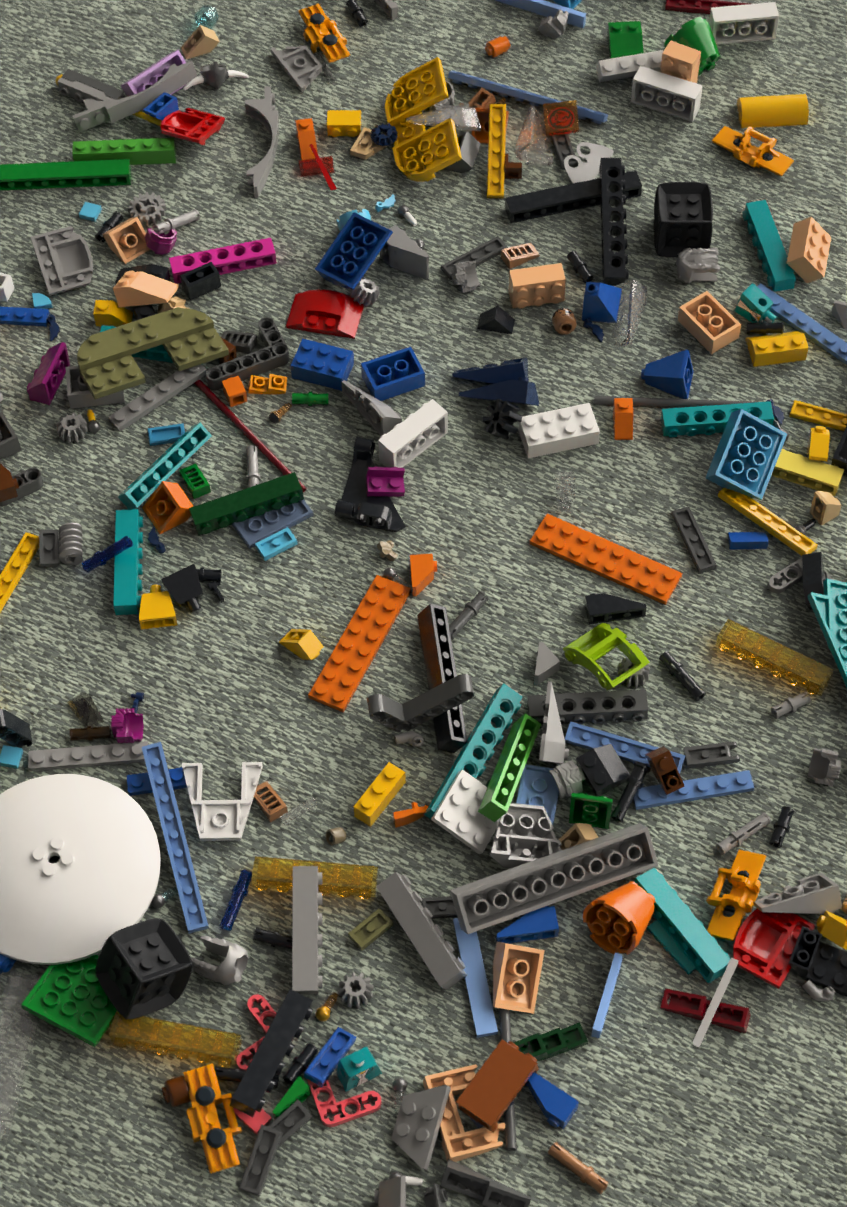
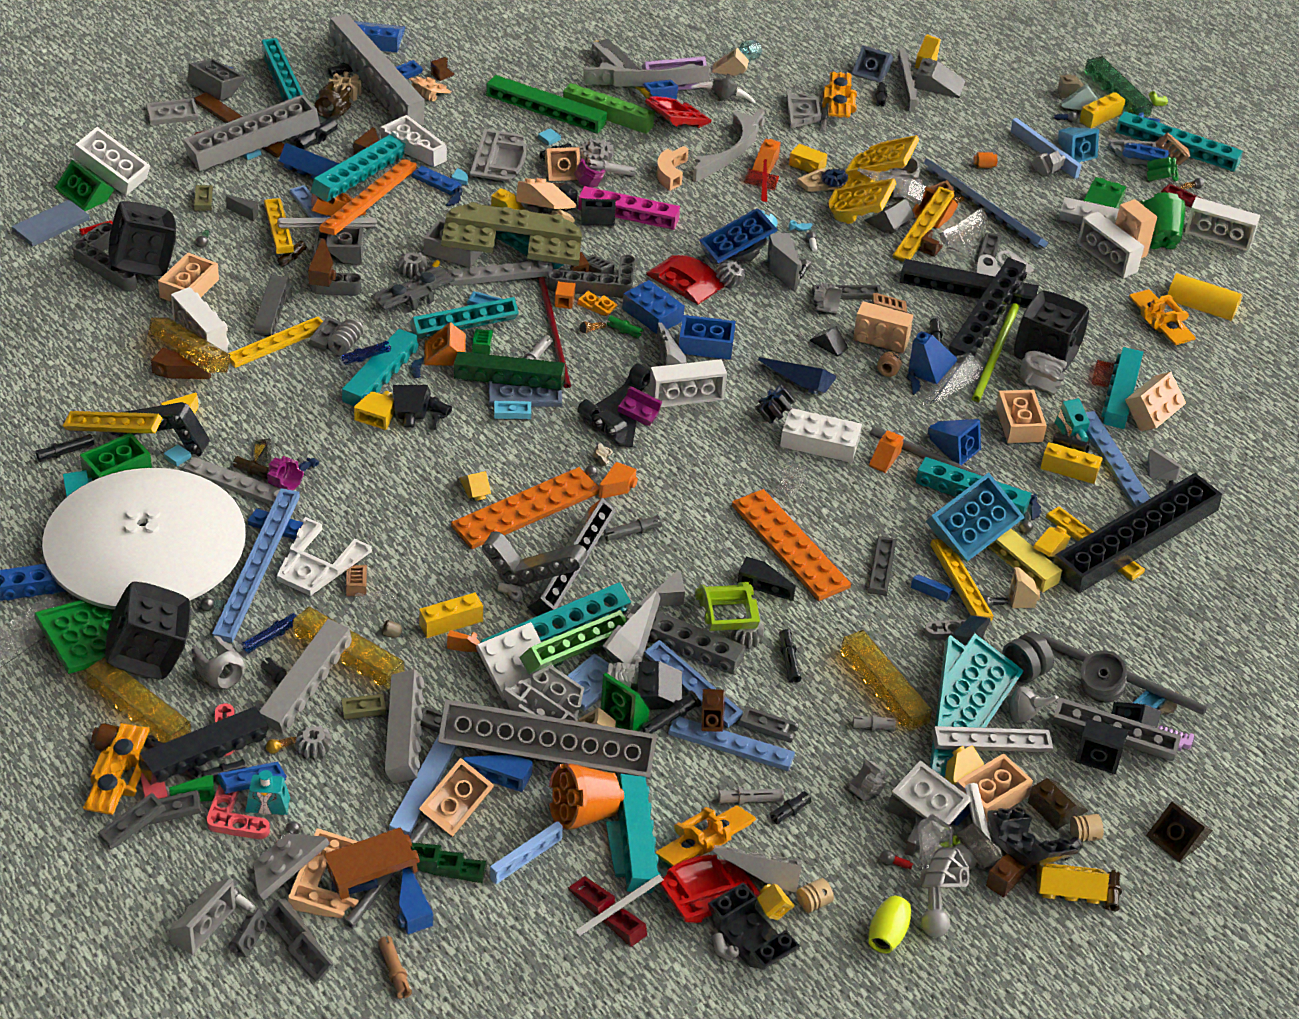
camera: 25 degrees right, 15 degrees down
magenta slope [27,342,70,405] -> none
dark blue wedge [459,377,539,406] -> none
clear orange tile [543,100,579,136] -> none
none -> dark grey piece [371,266,455,310]
none -> light nougat arch [657,146,688,191]
none -> lime piece [972,303,1019,402]
none -> clear red tile [1092,360,1114,387]

